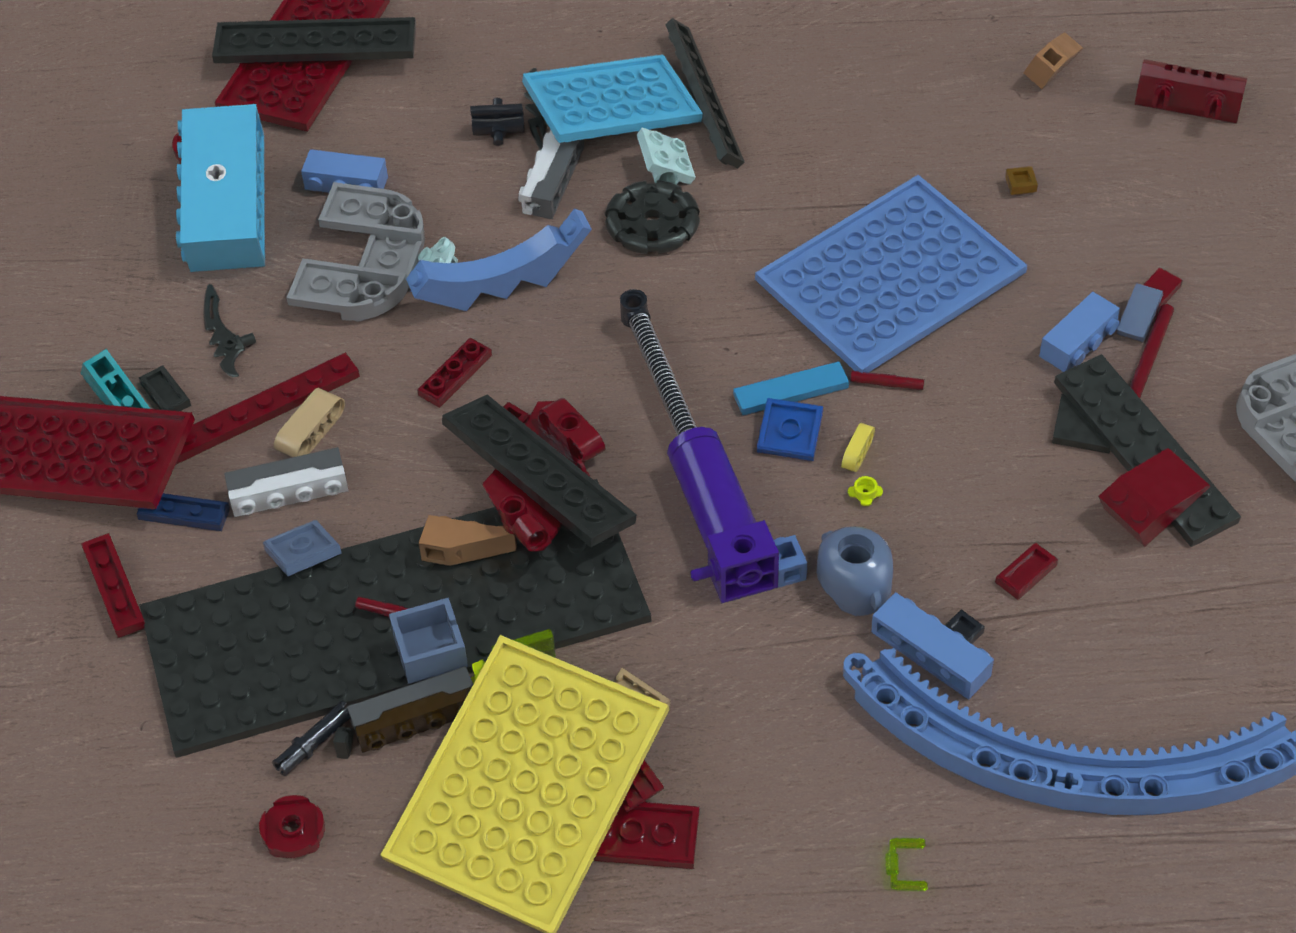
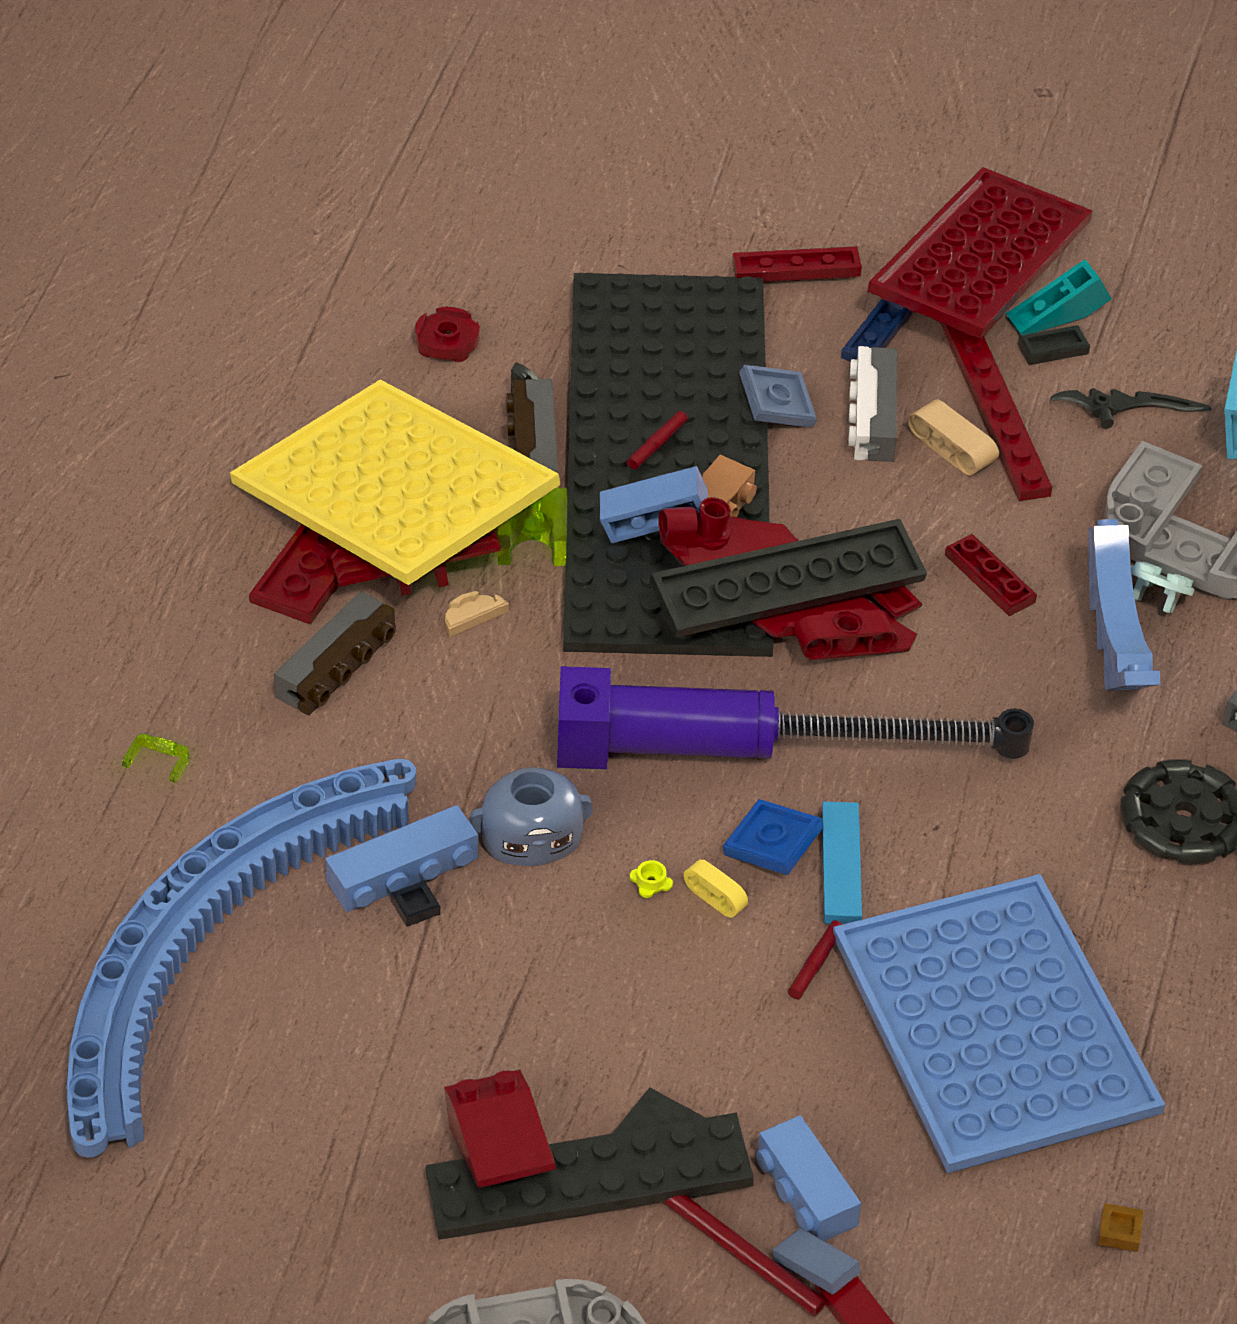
camera: 105 degrees right, 5 degrees down
black pin [272,701,350,776] -> none
sand blue piece [389,598,468,684] -> none
medium blue brick [774,535,807,588] -> none
dark red tile [995,542,1058,600] -> none
none -> piece [274,591,396,716]
none -> medium blue brick [600,466,708,543]

